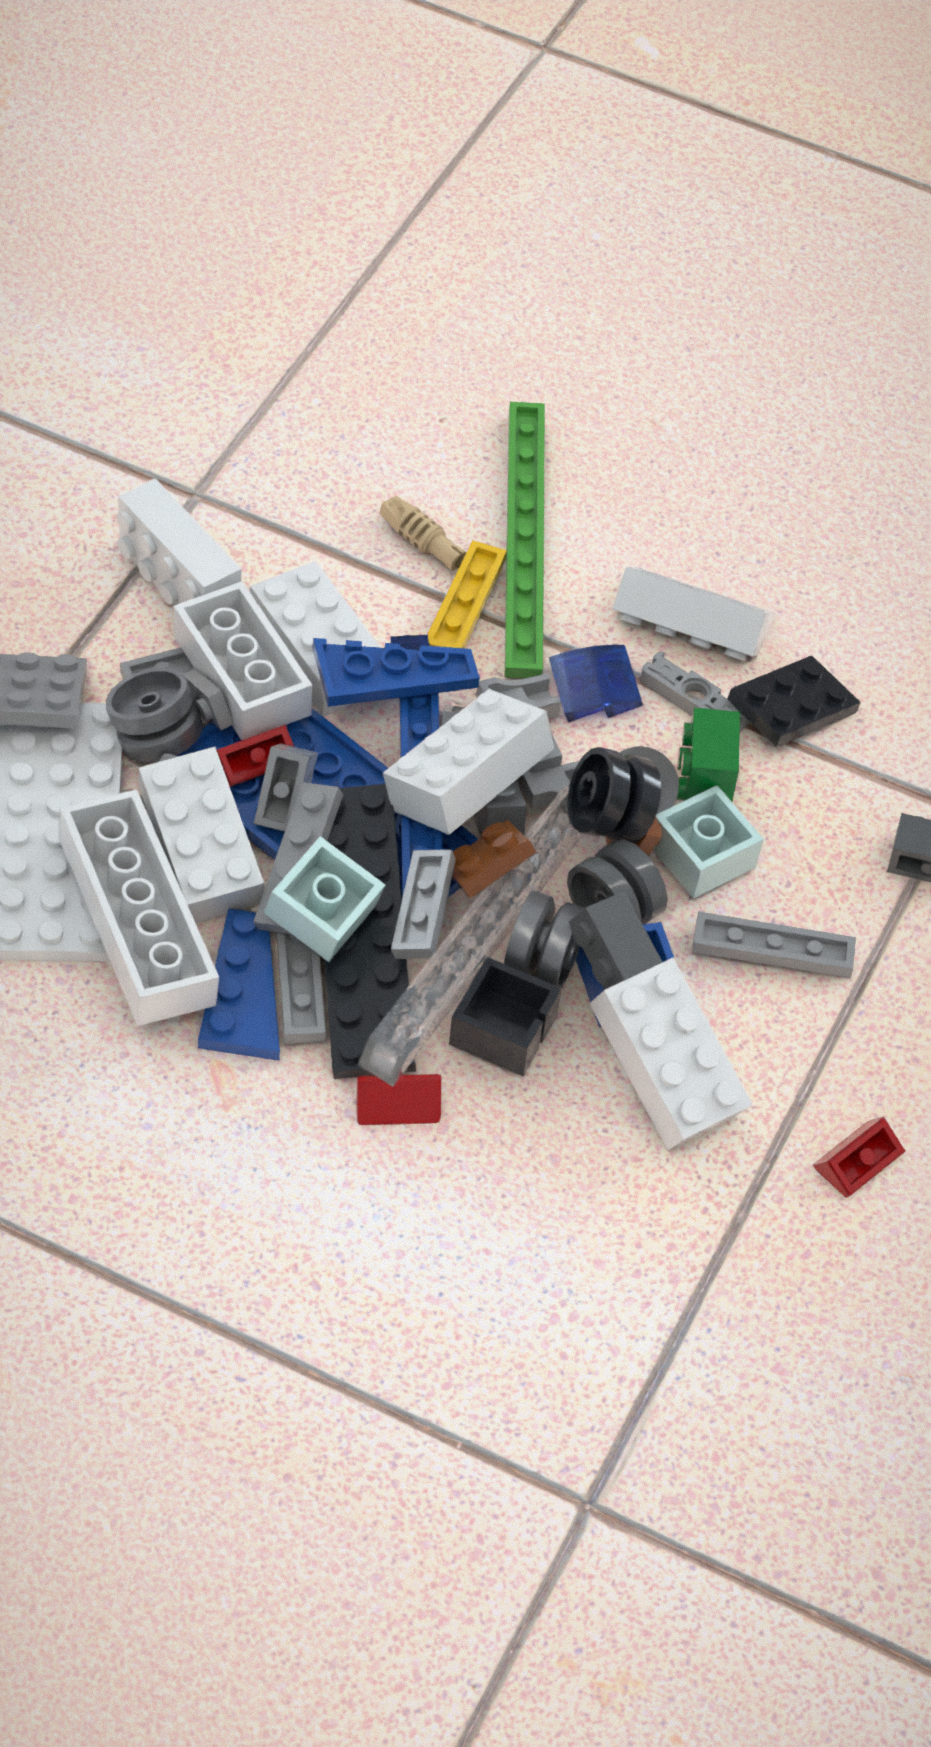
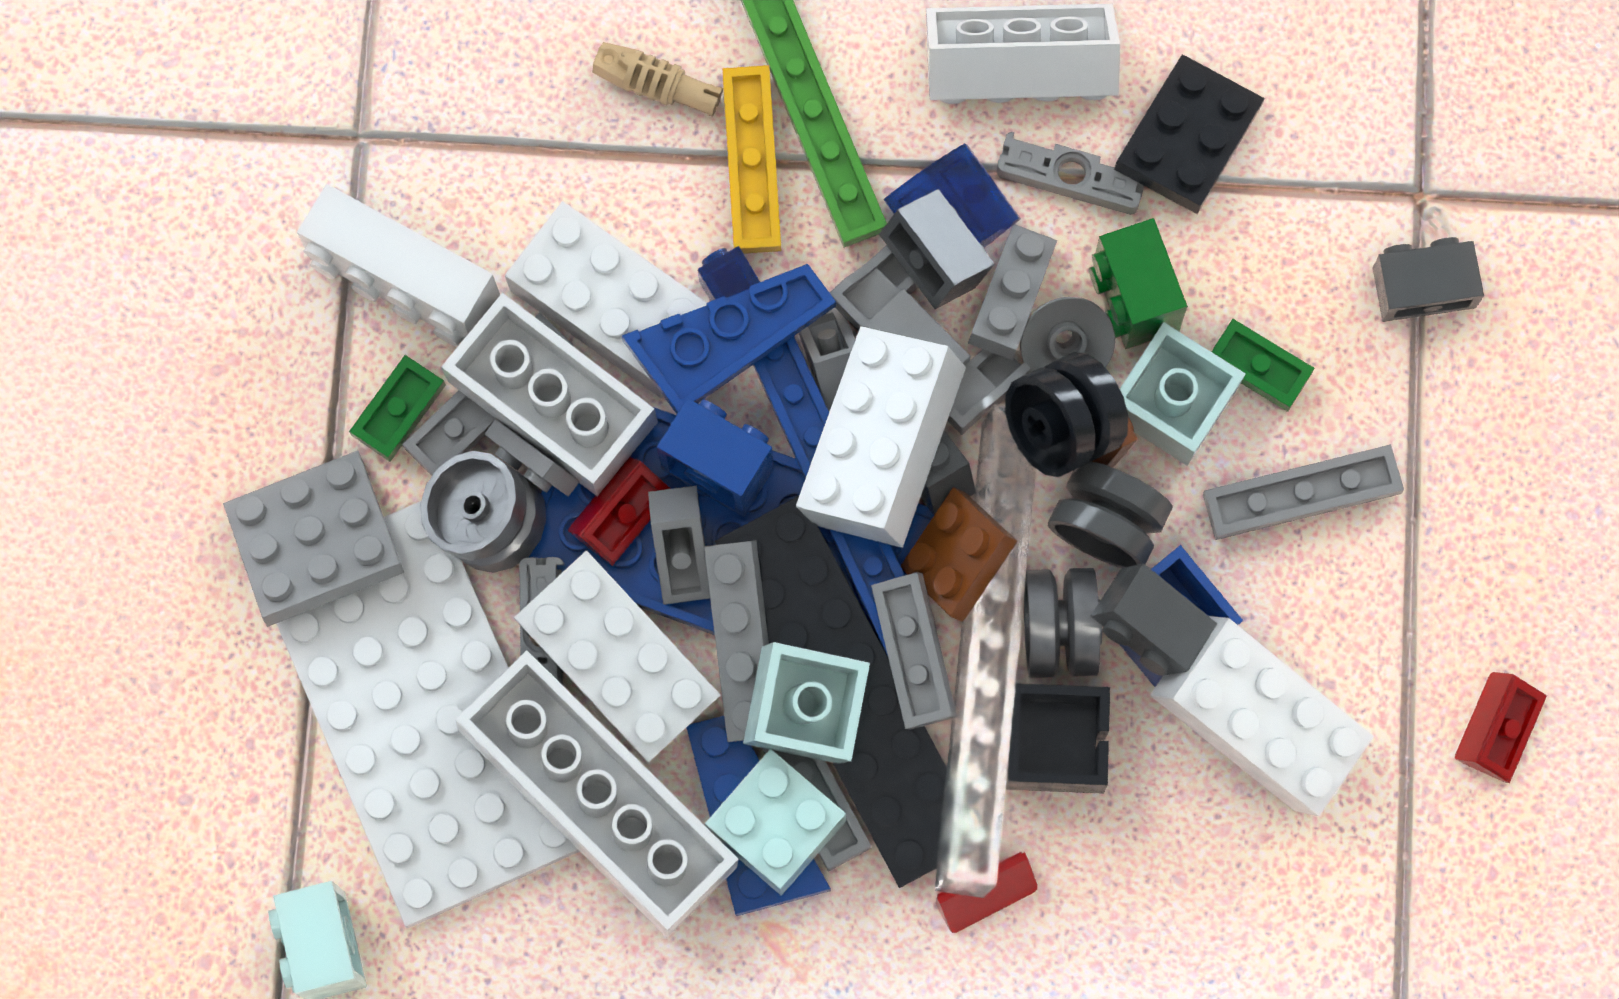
camera: 15 degrees left, 25 degrees up
none -> green plate [349,355,446,462]
none -> blue brick [657,398,774,517]
none -> light aqua brick [705,748,846,896]
none -> brick [879,189,995,309]
none -> light grey plate [968,224,1058,360]
none -> green plate [1211,319,1315,412]

